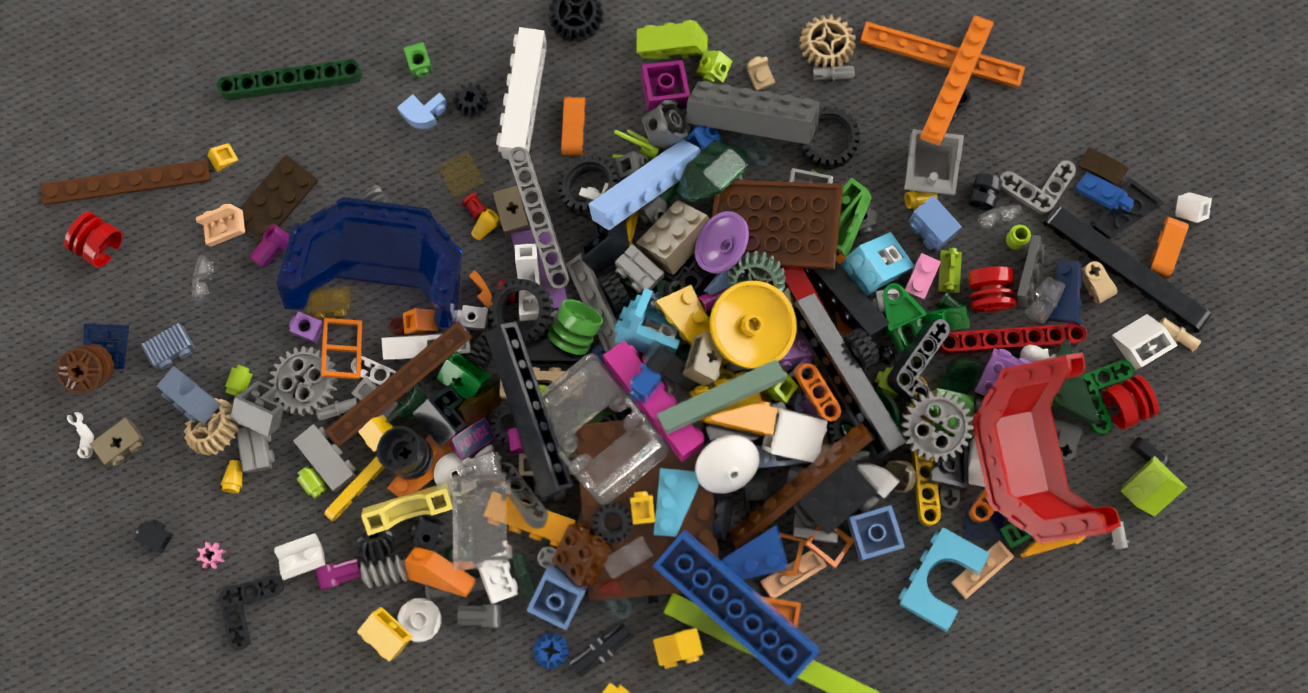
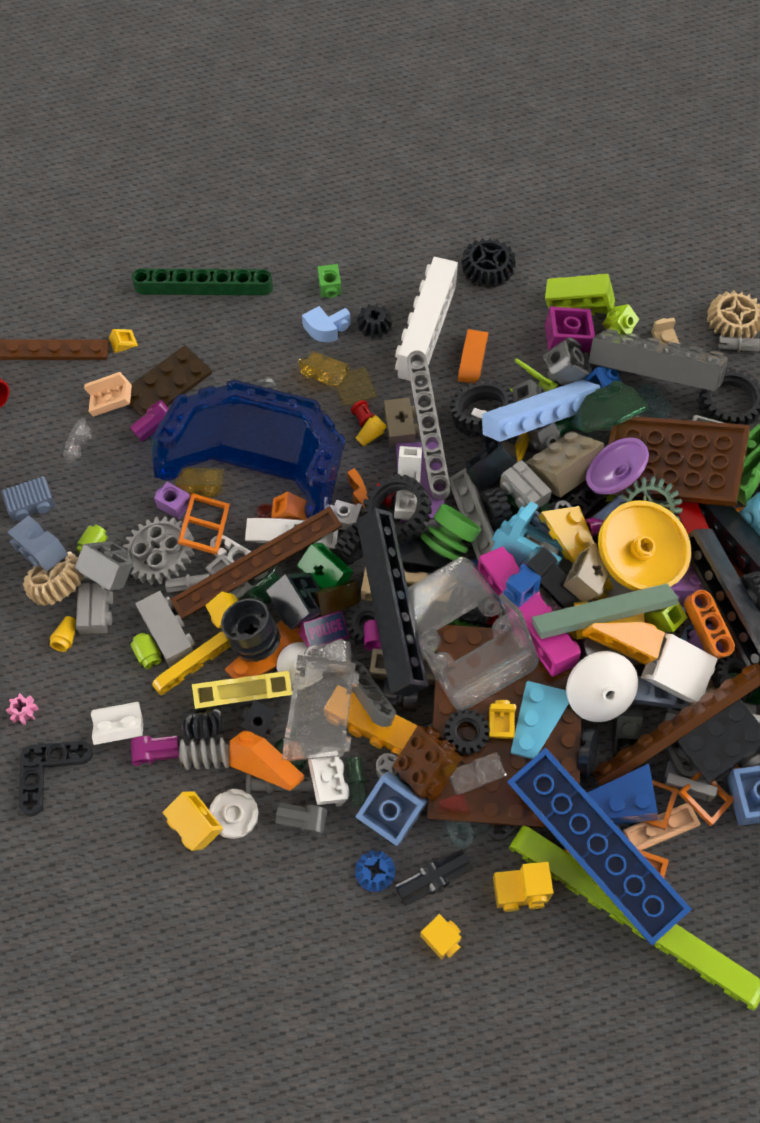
camera: 10 degrees right, 15 degrees down
none -> clear yellow bracket [298,351,349,388]

